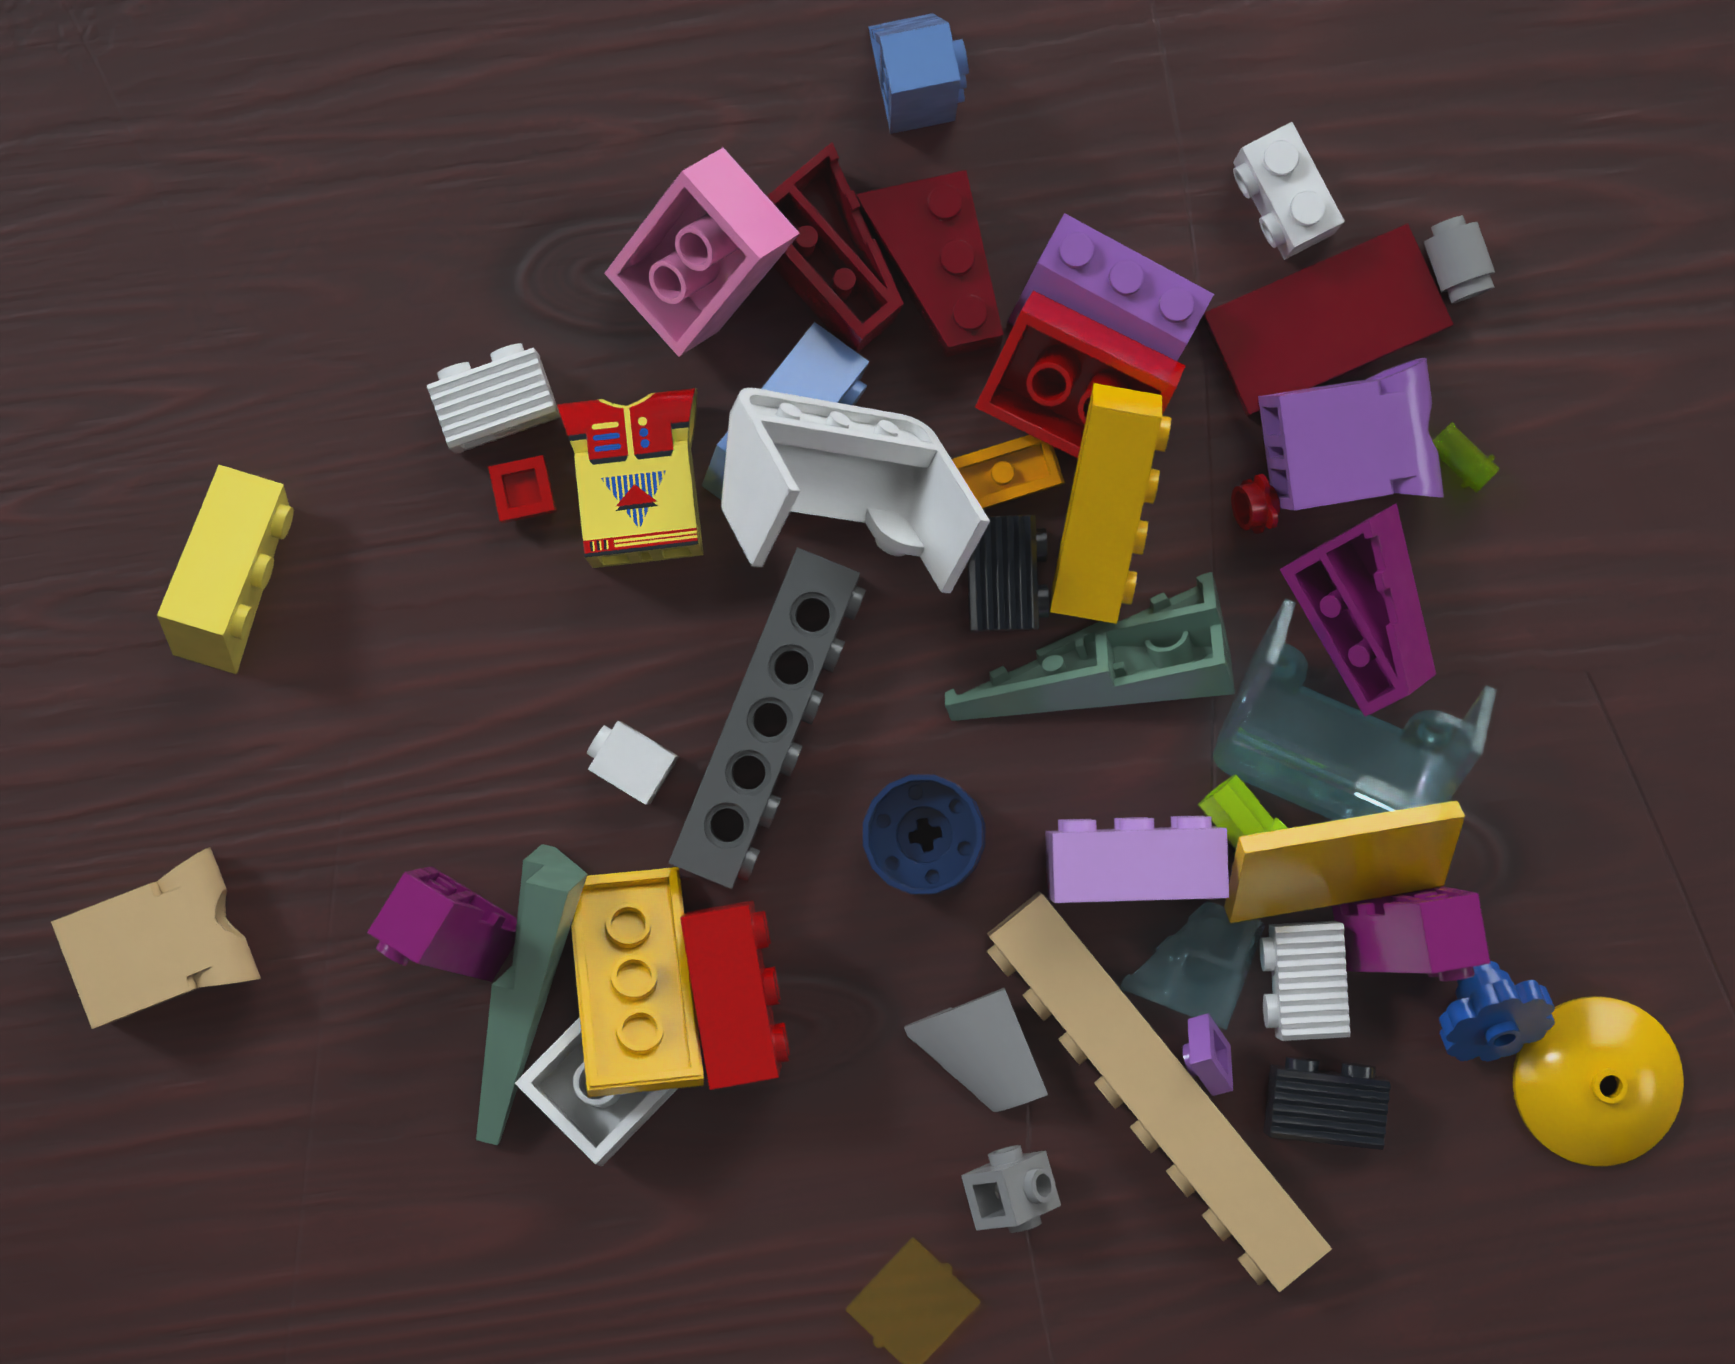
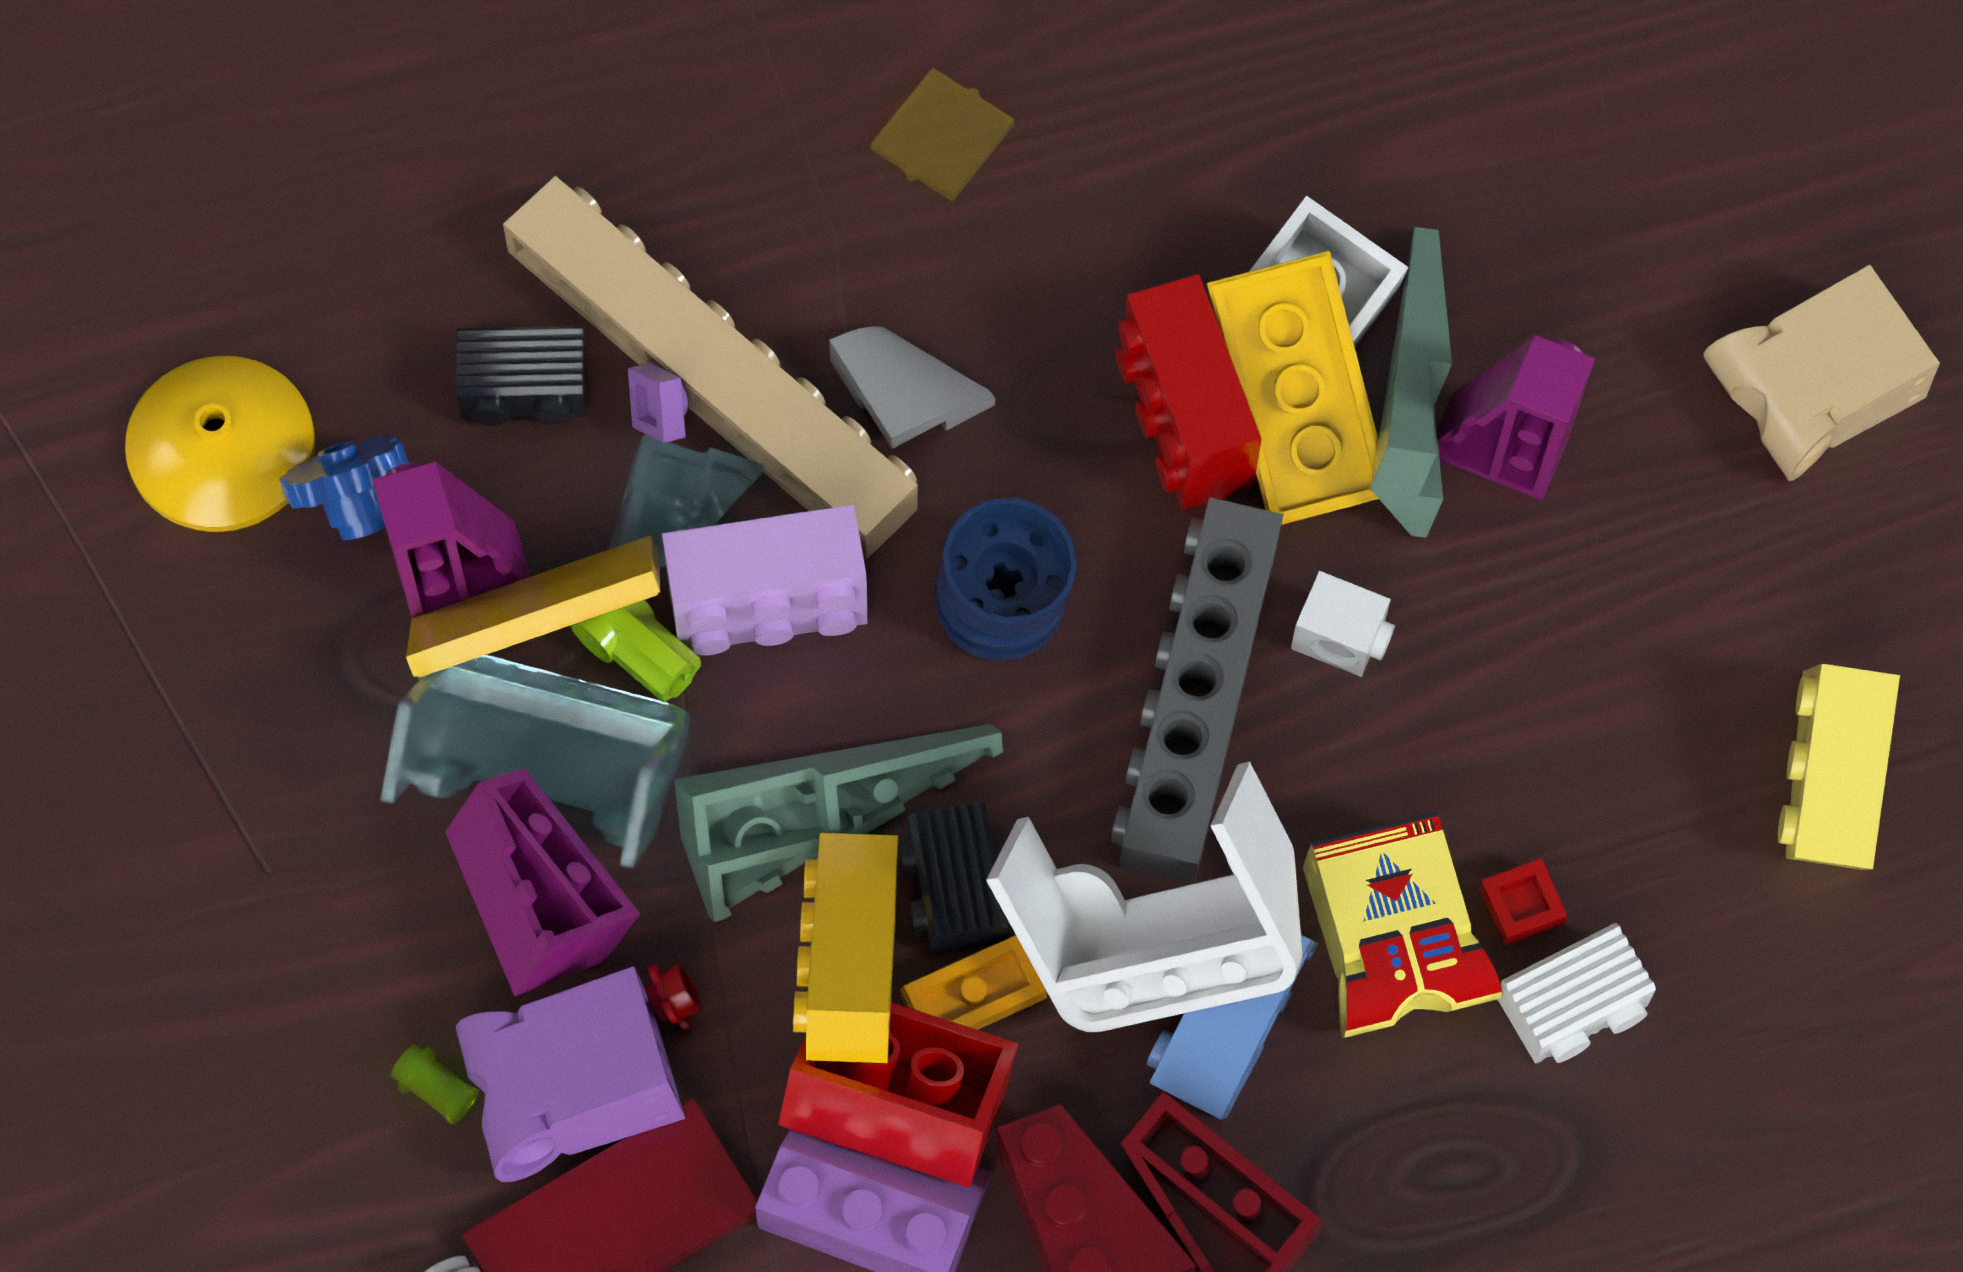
camera: 170 degrees right, 20 degrees down
bright pink brick [604,148,800,357] -> none
light grey brick [961,1145,1061,1233] -> none
white brick [1260,921,1351,1041] -> none

